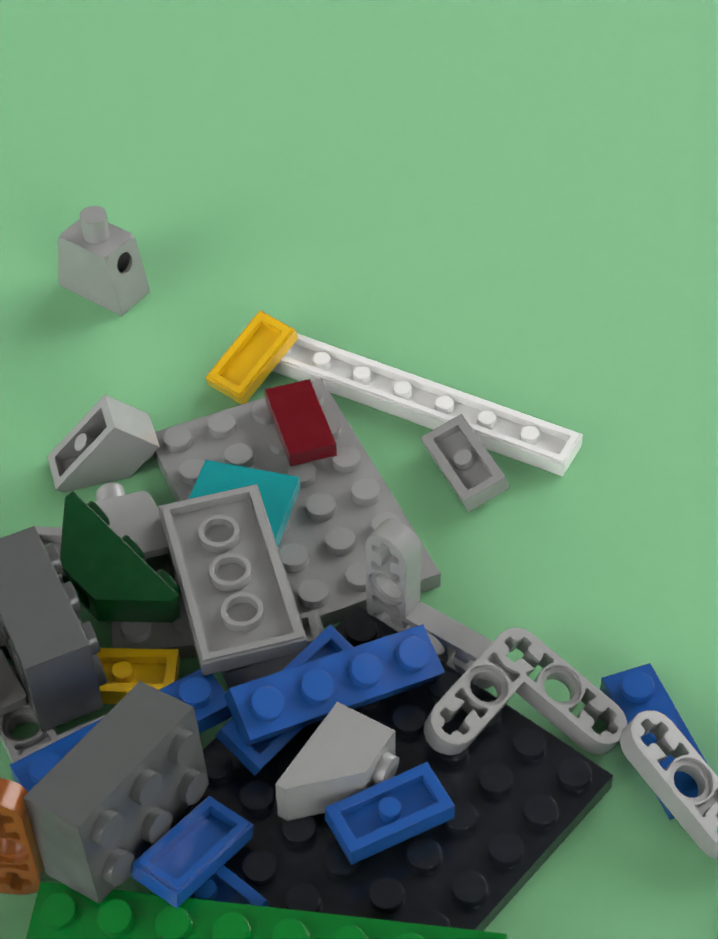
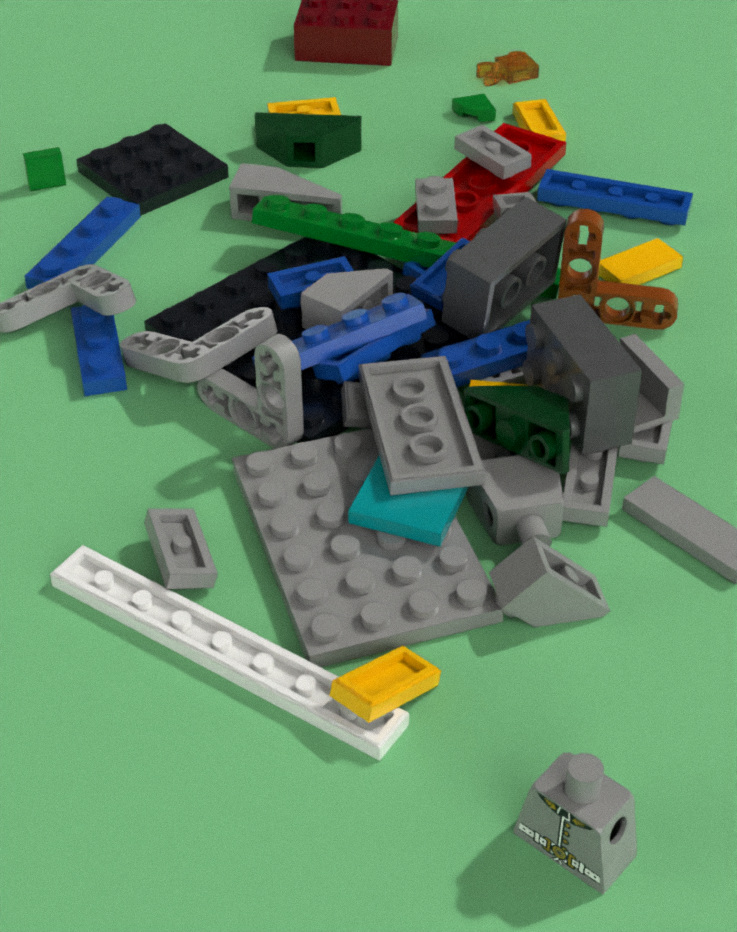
camera: 175 degrees left, 5 degrees down
dark red tile [265,379,337,466] -> none

